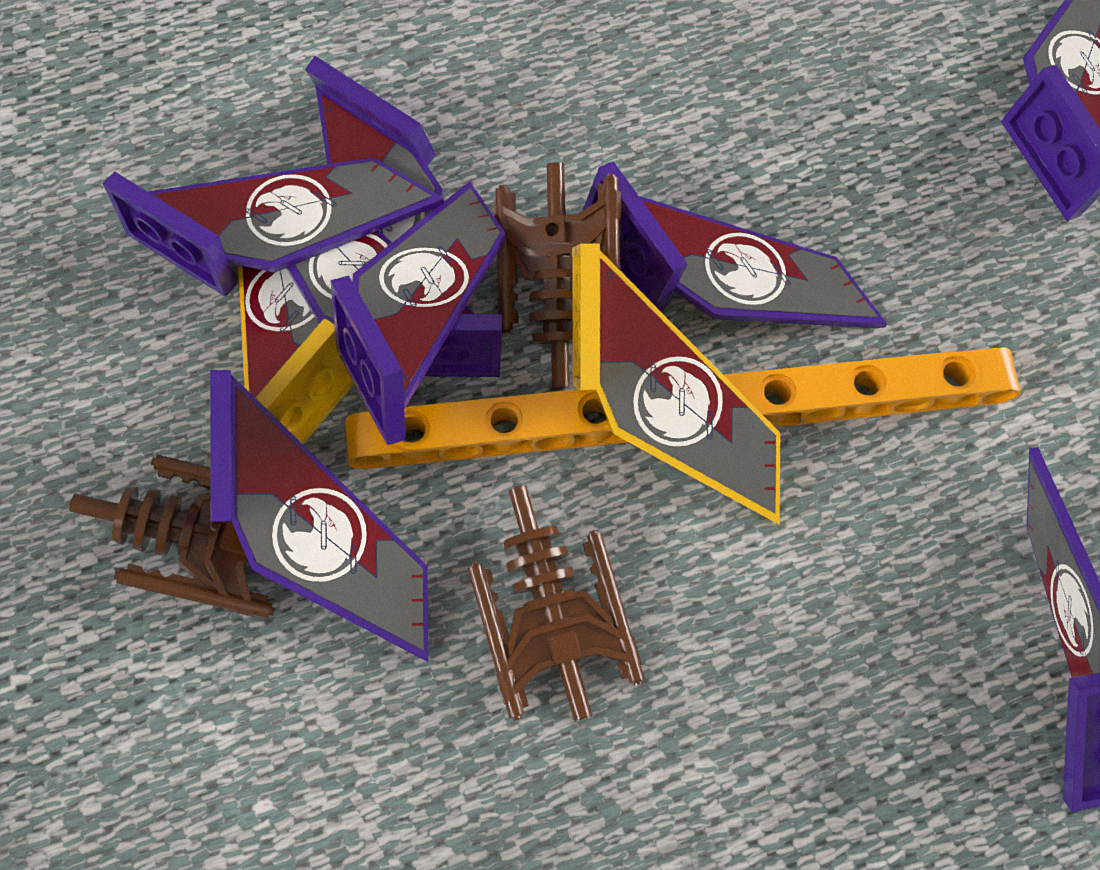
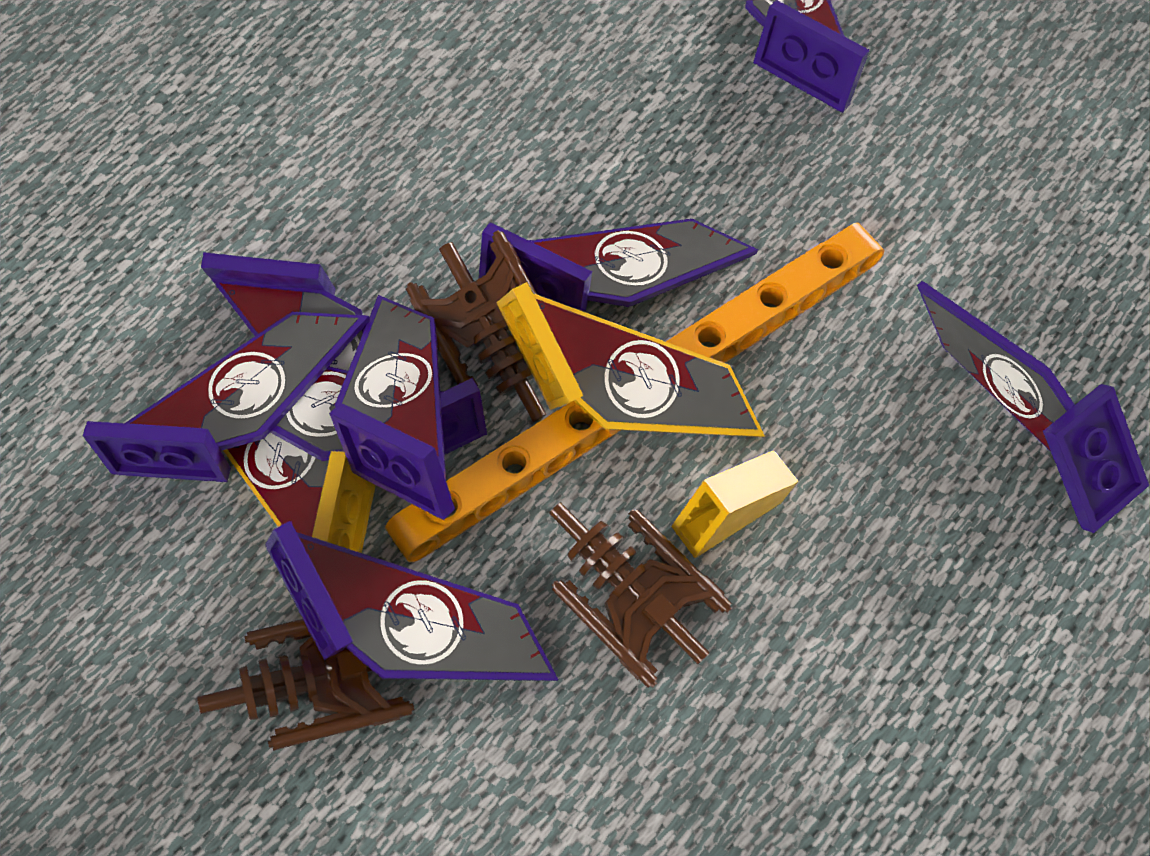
camera: 25 degrees left, 5 degrees down
none -> yellow slope [671,450,799,558]

